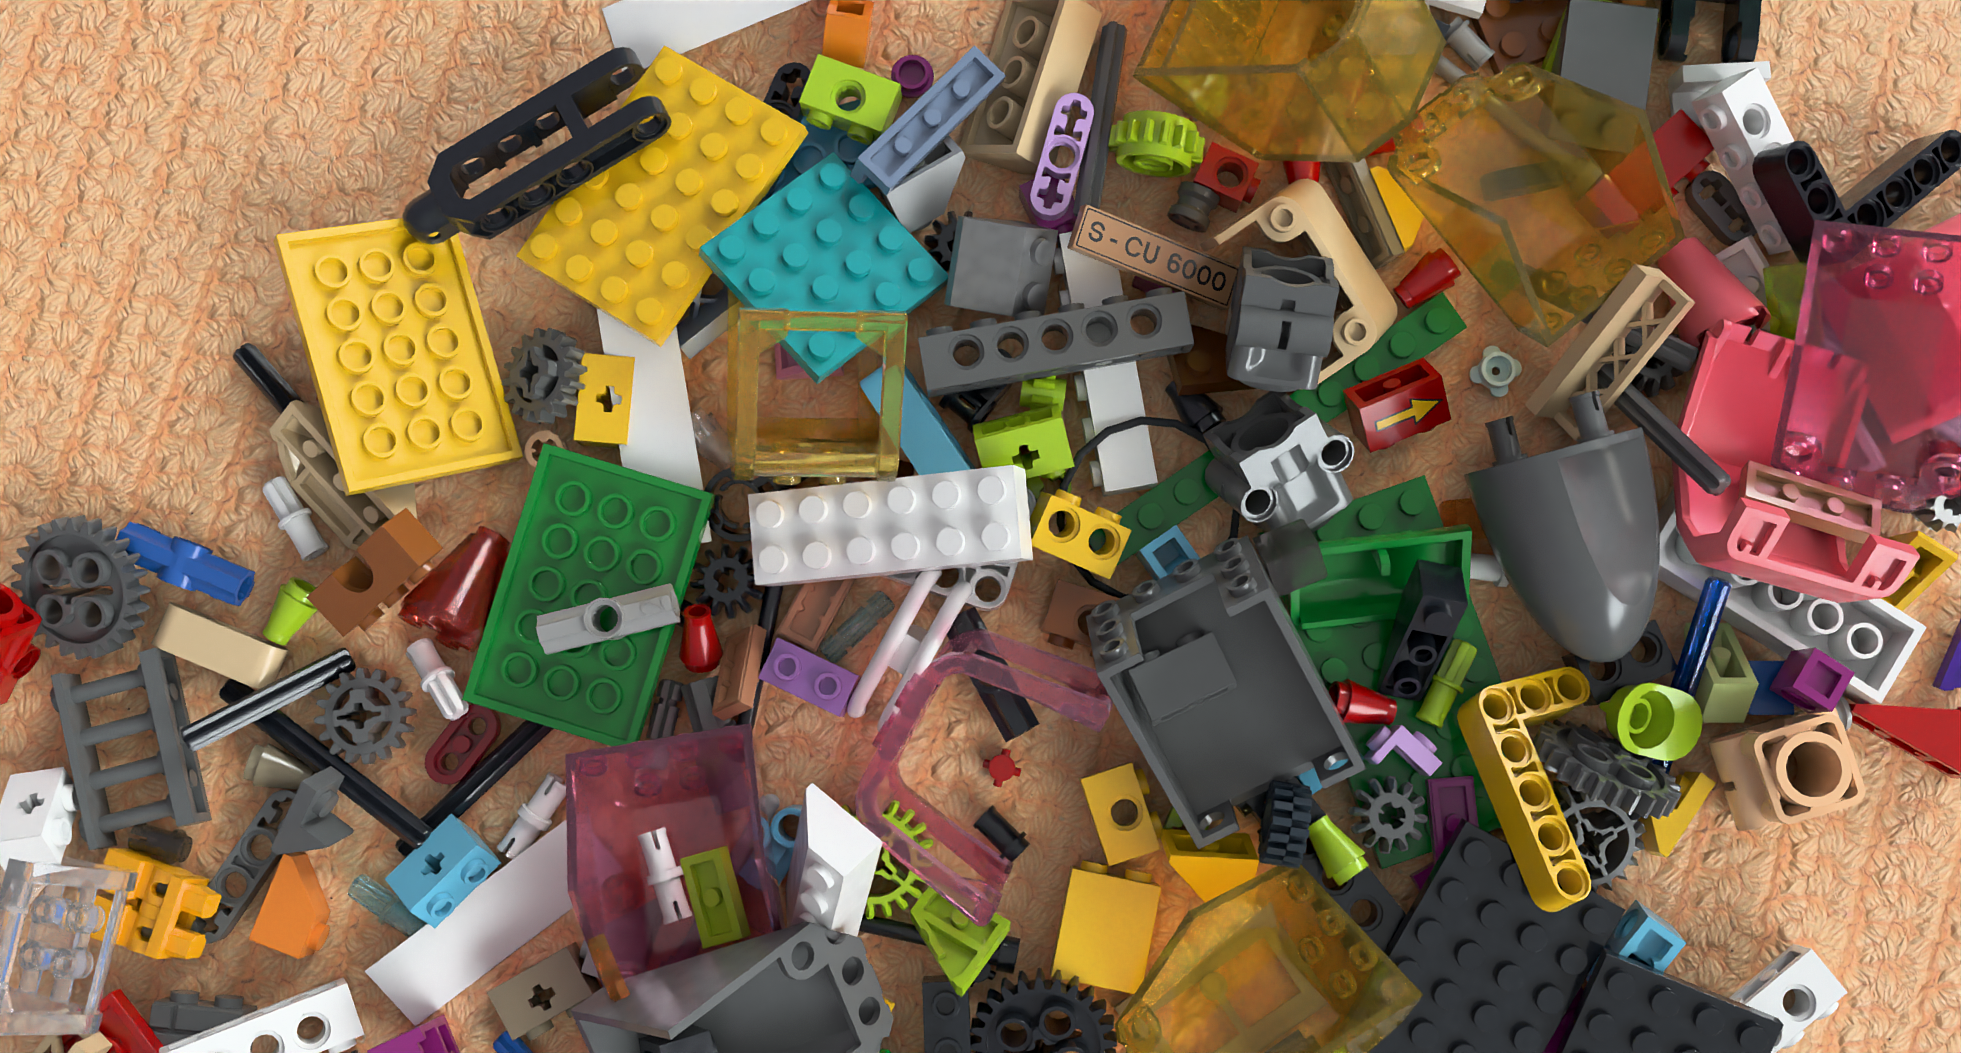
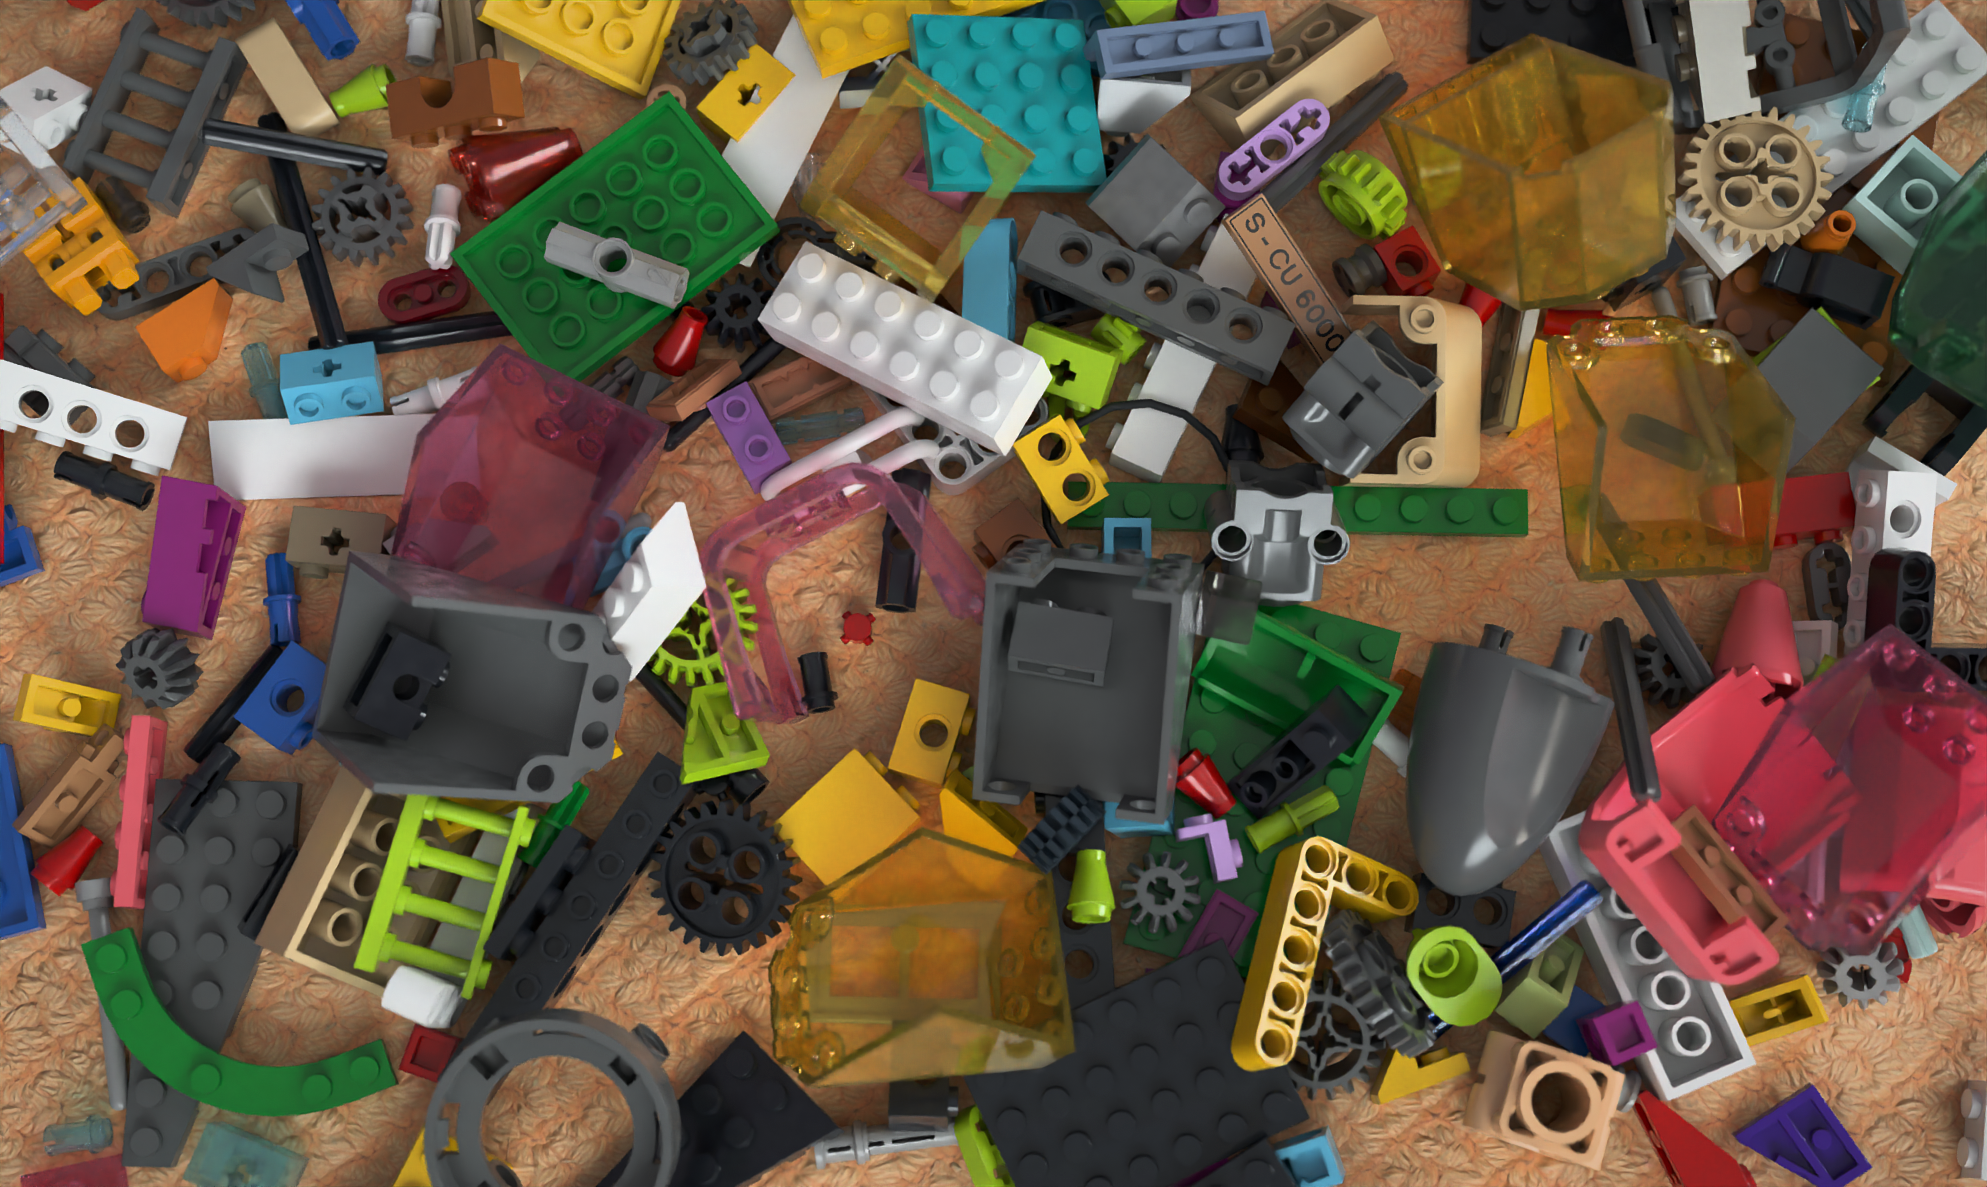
camera: 30 degrees right, 5 degrees down
clear orange tile [587,933,630,1002] -> none
white pin [637,827,693,925] -> none
lime plate [680,846,751,948] -> none
red brick [1342,357,1451,453] -> none
red cone [1393,248,1461,310] -> none
light aqua plate [1469,346,1522,397] -> none
tan fence [1524,264,1696,441] -> none

